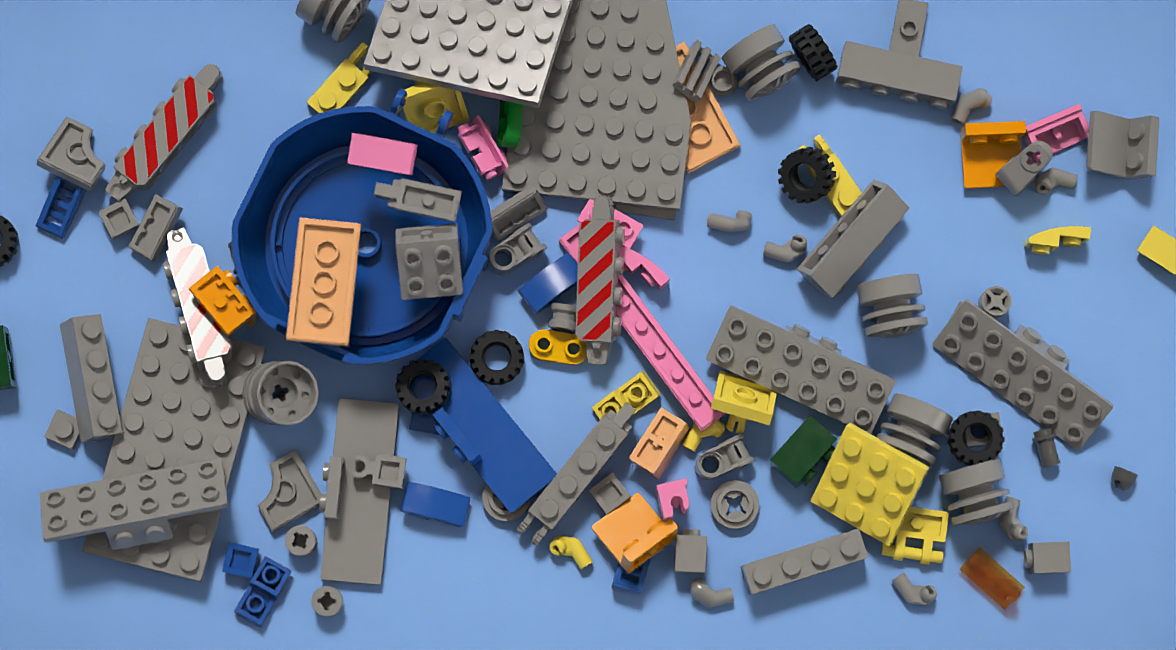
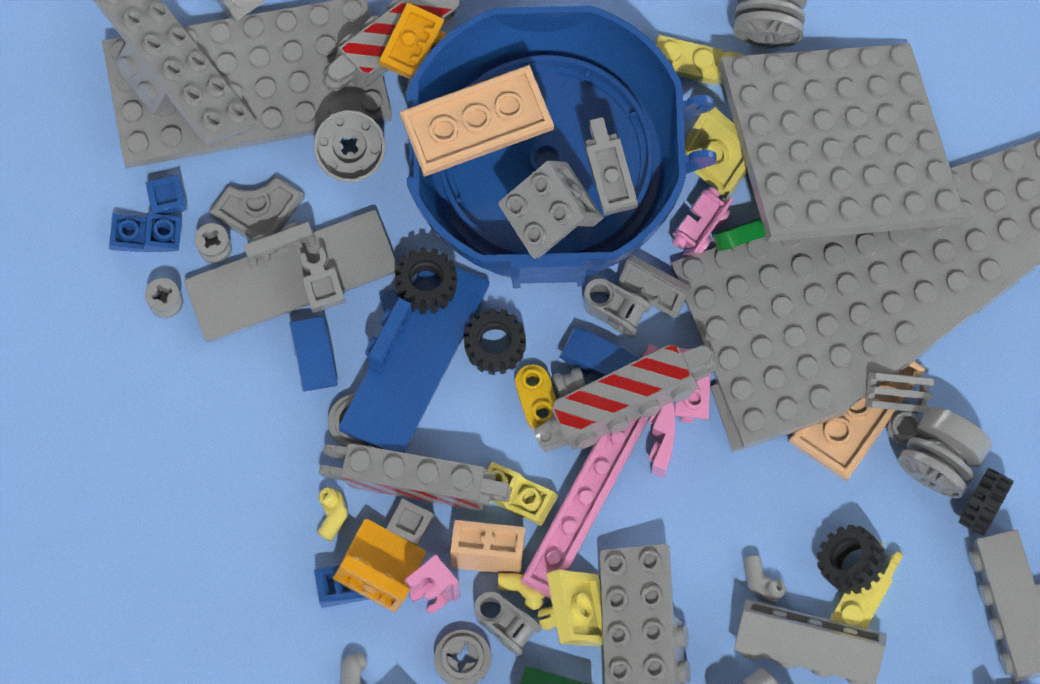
camera: 75 degrees right, 10 degrees down
bright pink slope [347,133,417,175] -> none
light grey brick [674,529,707,574] -> none
light grey arm [707,210,752,232] -> none

